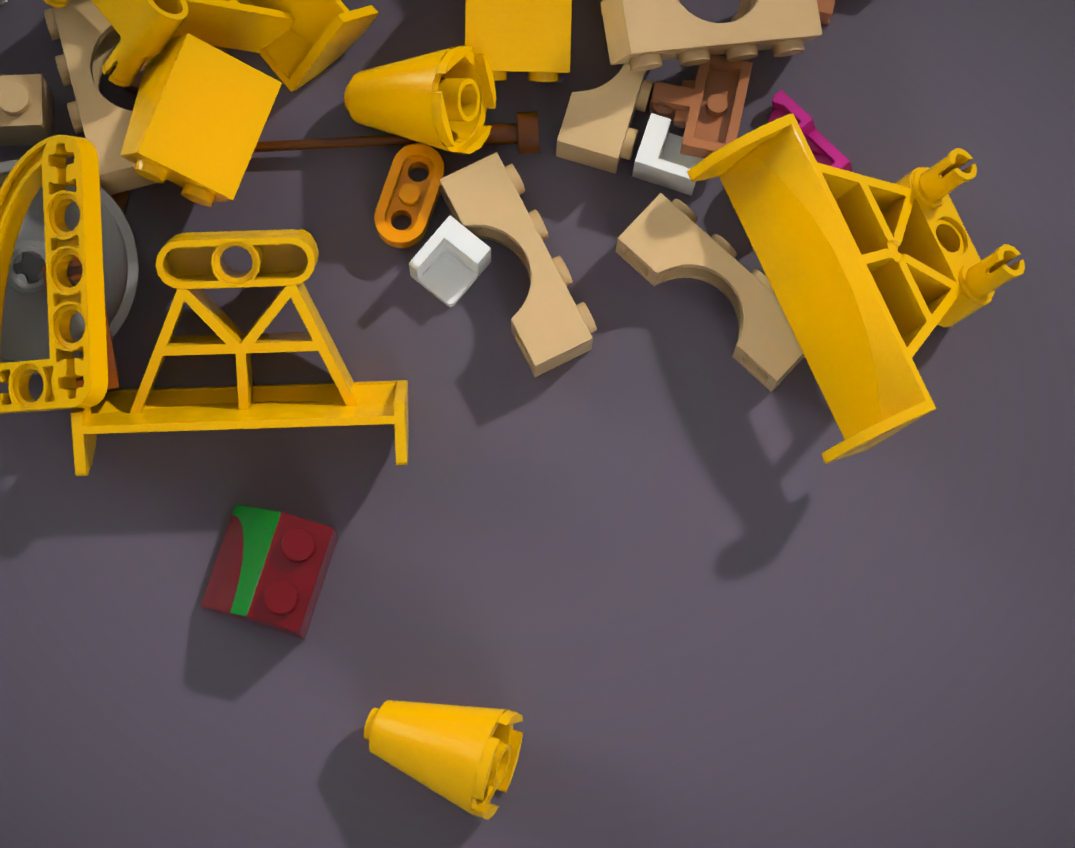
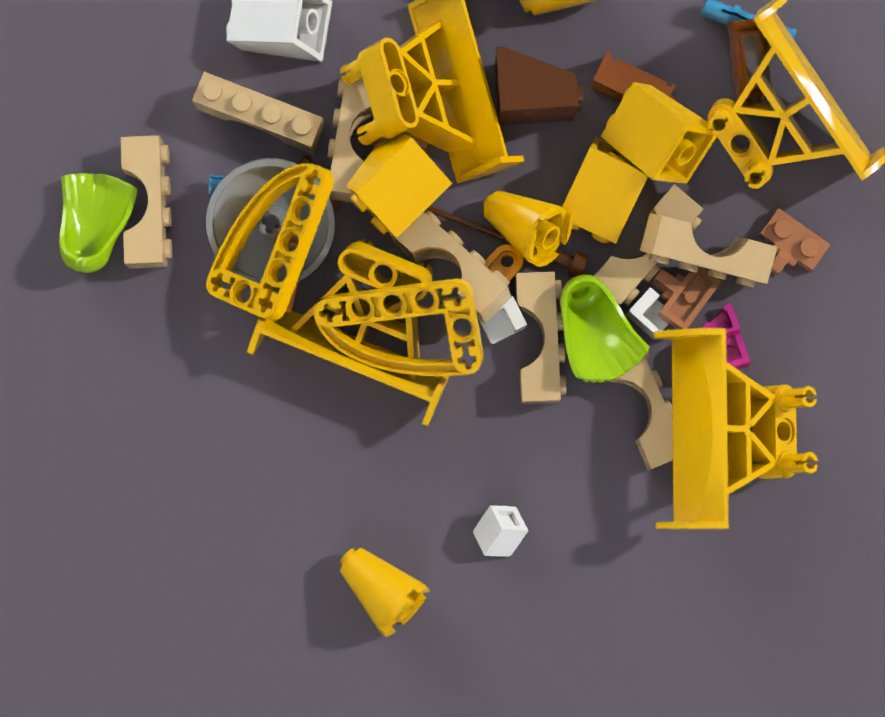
camera: 25 degrees right, 5 degrees up
dark red slope [201,504,338,640] -> none
none -> yellow beam [314,279,484,376]
none -> tan arch [390,210,511,324]
none -> white panel [473,505,528,557]
none -> lime hair [560,275,649,383]

